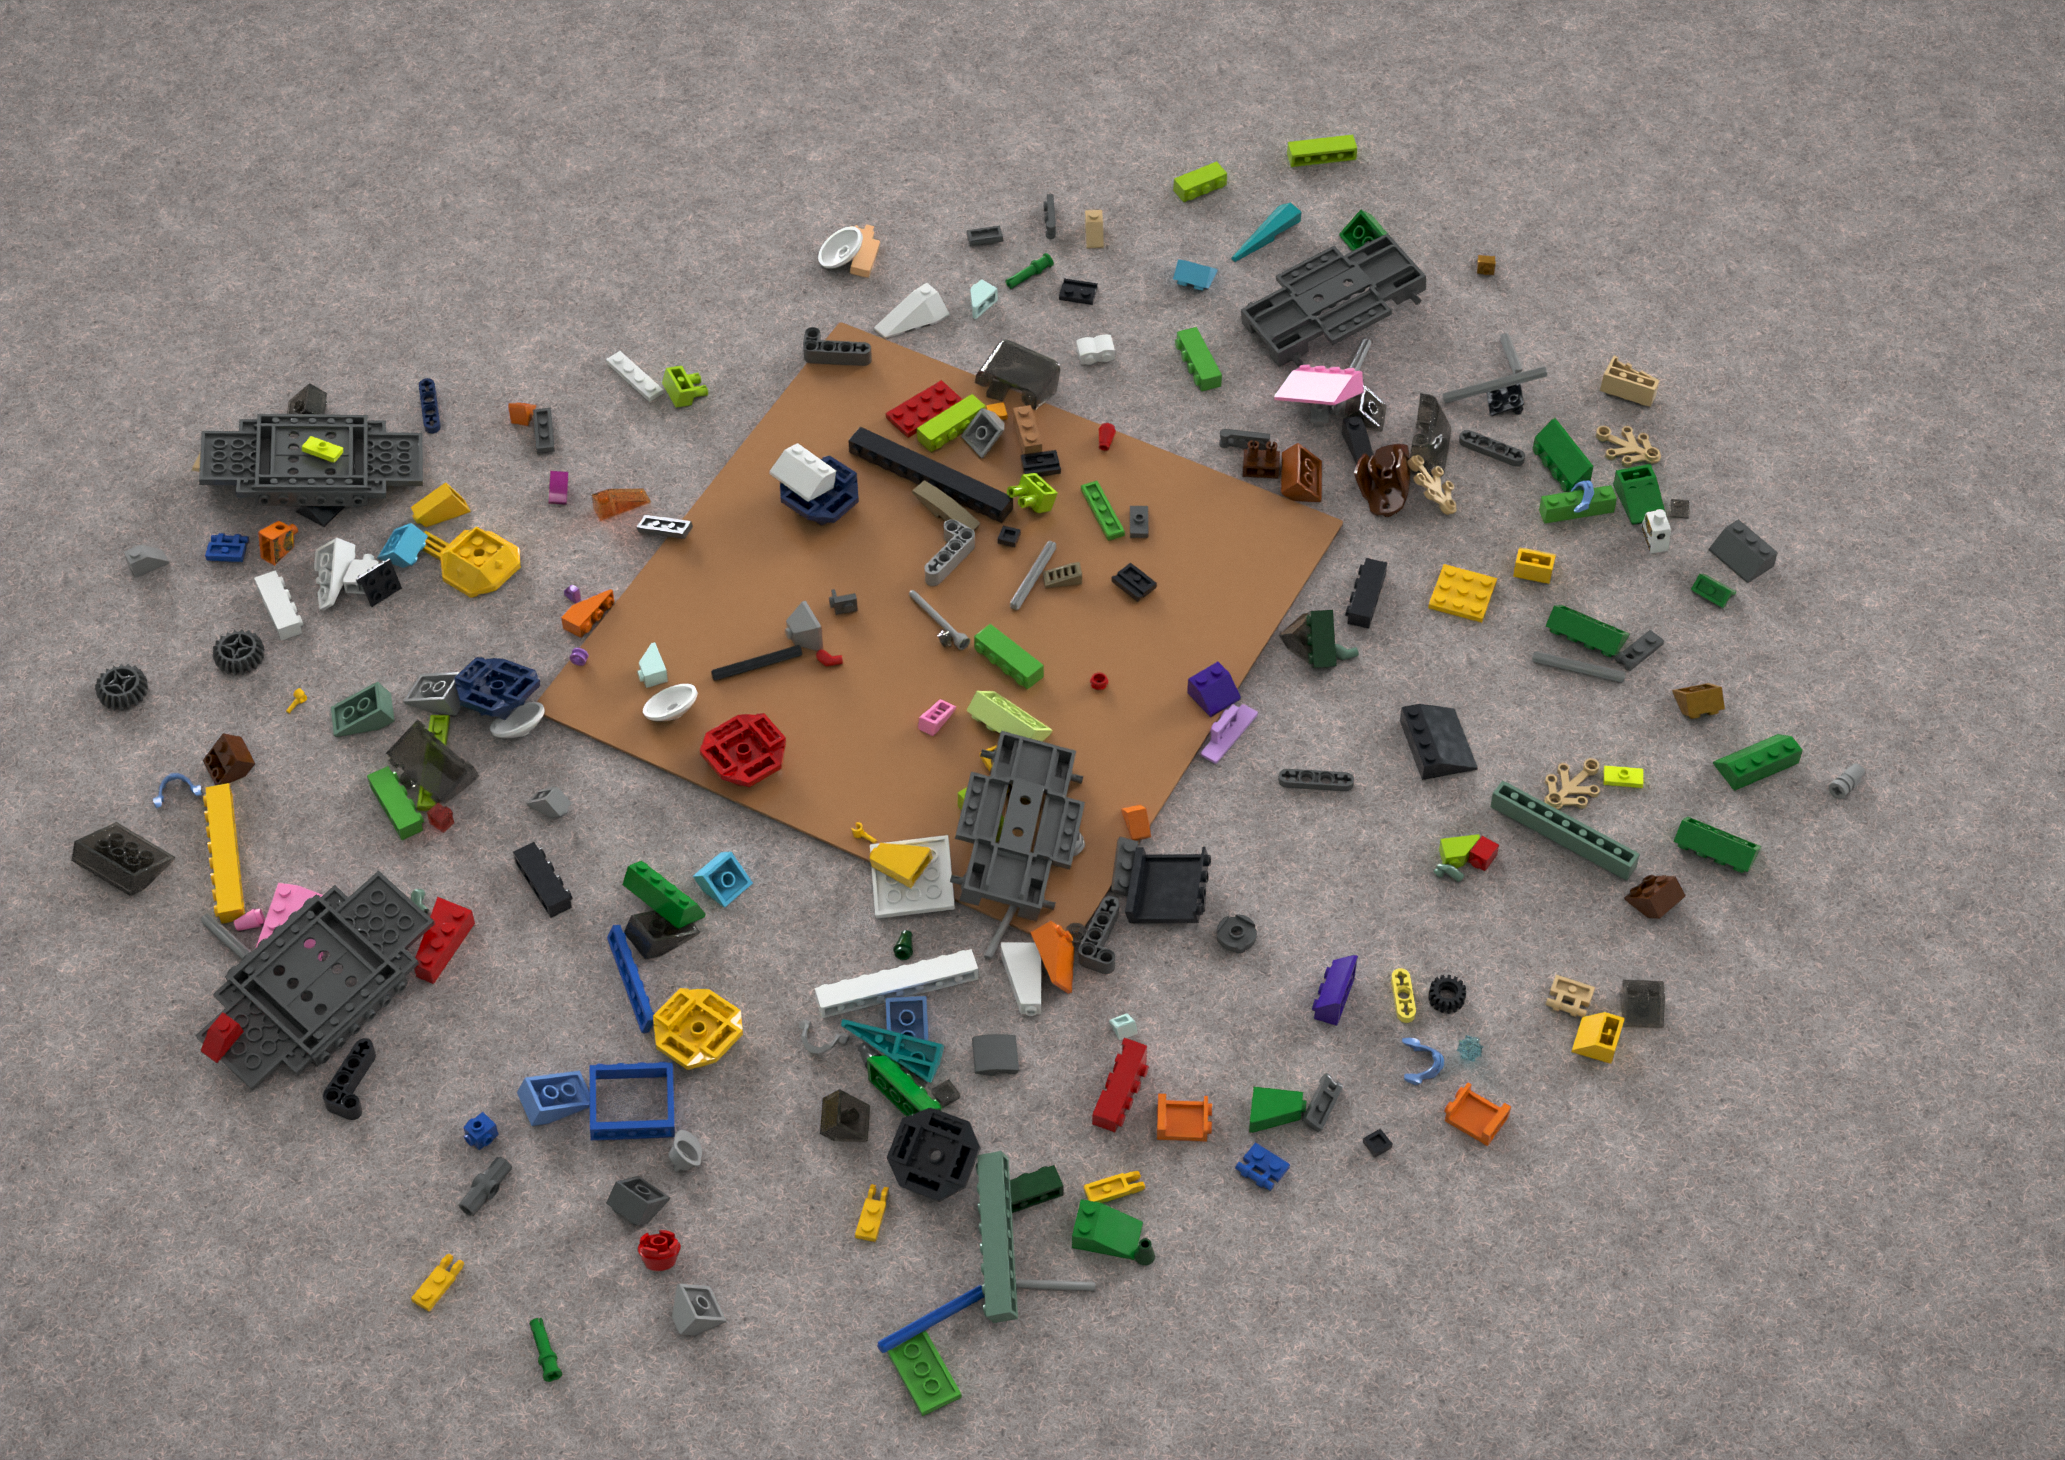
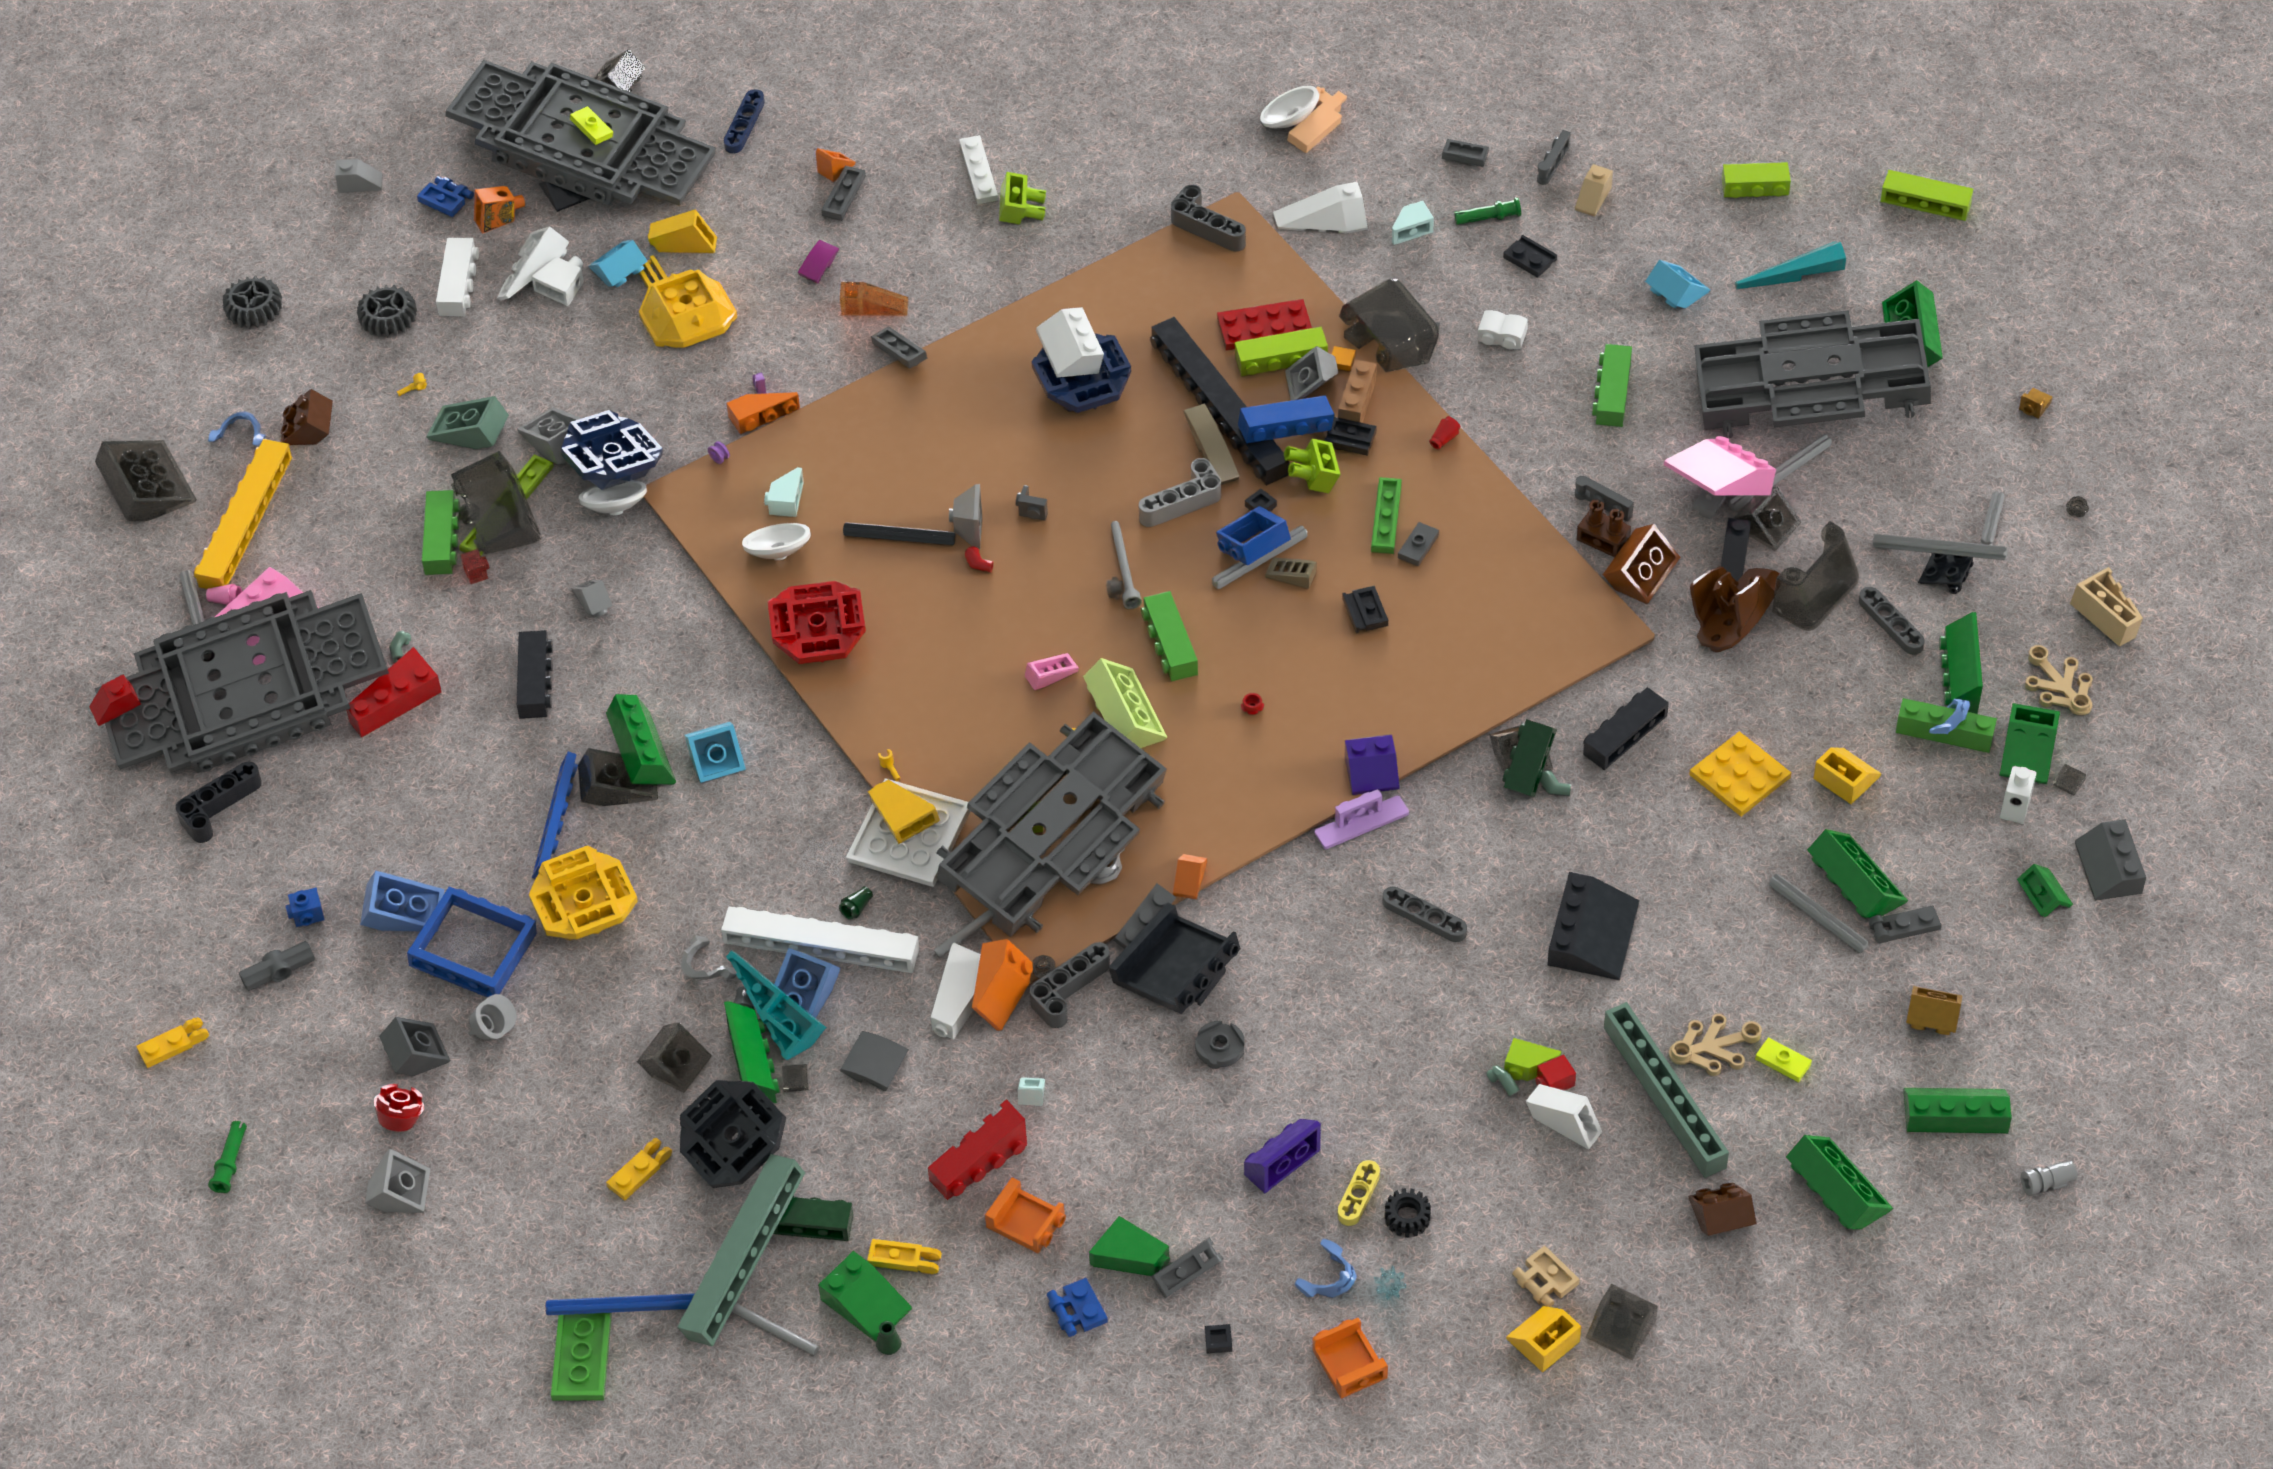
camera: 30 degrees right, 0 degrees up
black hinge [356,559,402,607] -> none
tan plant [1407,455,1457,515] -> none
none -> blue window [1216,506,1291,566]
none -> blue brick [1238,395,1334,443]
none -> white slope [1526,1084,1602,1149]
none -> clear smoke plate [2066,496,2089,517]

